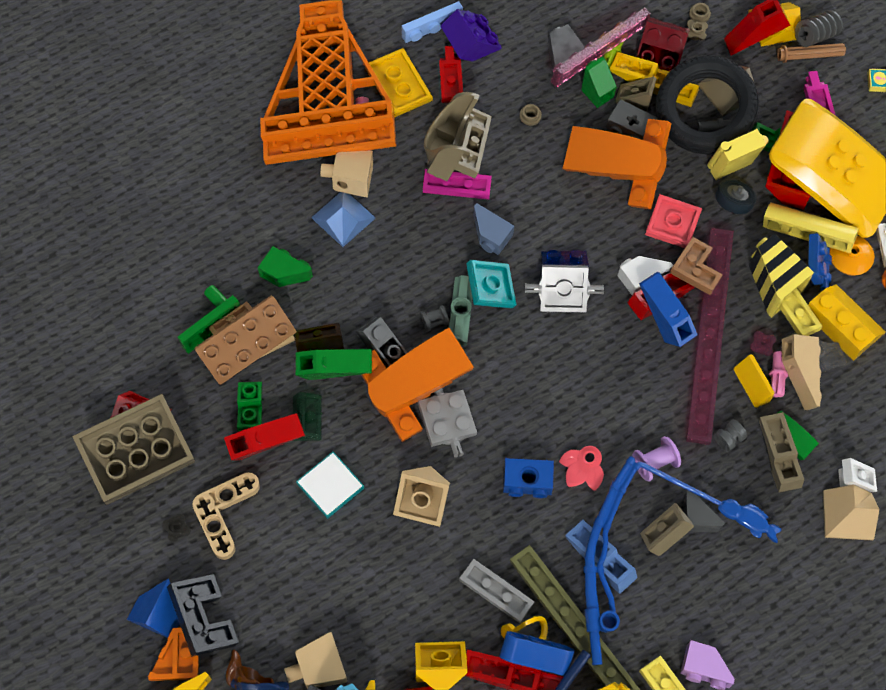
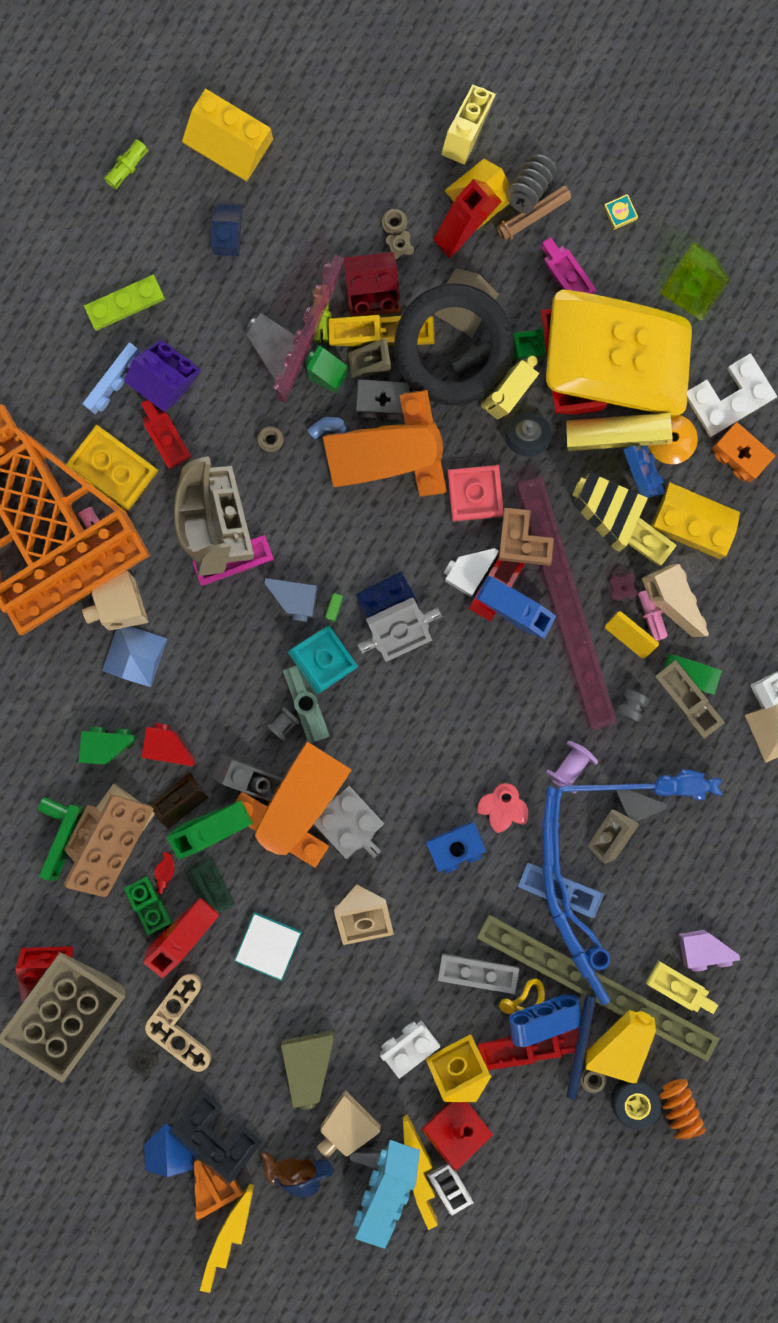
camera: 20 degrees left, 20 degrees up
none -> red slope [141,723,197,766]
none -> red piece [154,852,175,894]
none -> olive slope [281,1030,335,1110]
none -> medium blue arm [307,417,347,440]
none -> bright green tile [326,593,344,622]
none -> white bracket [380,1020,440,1079]

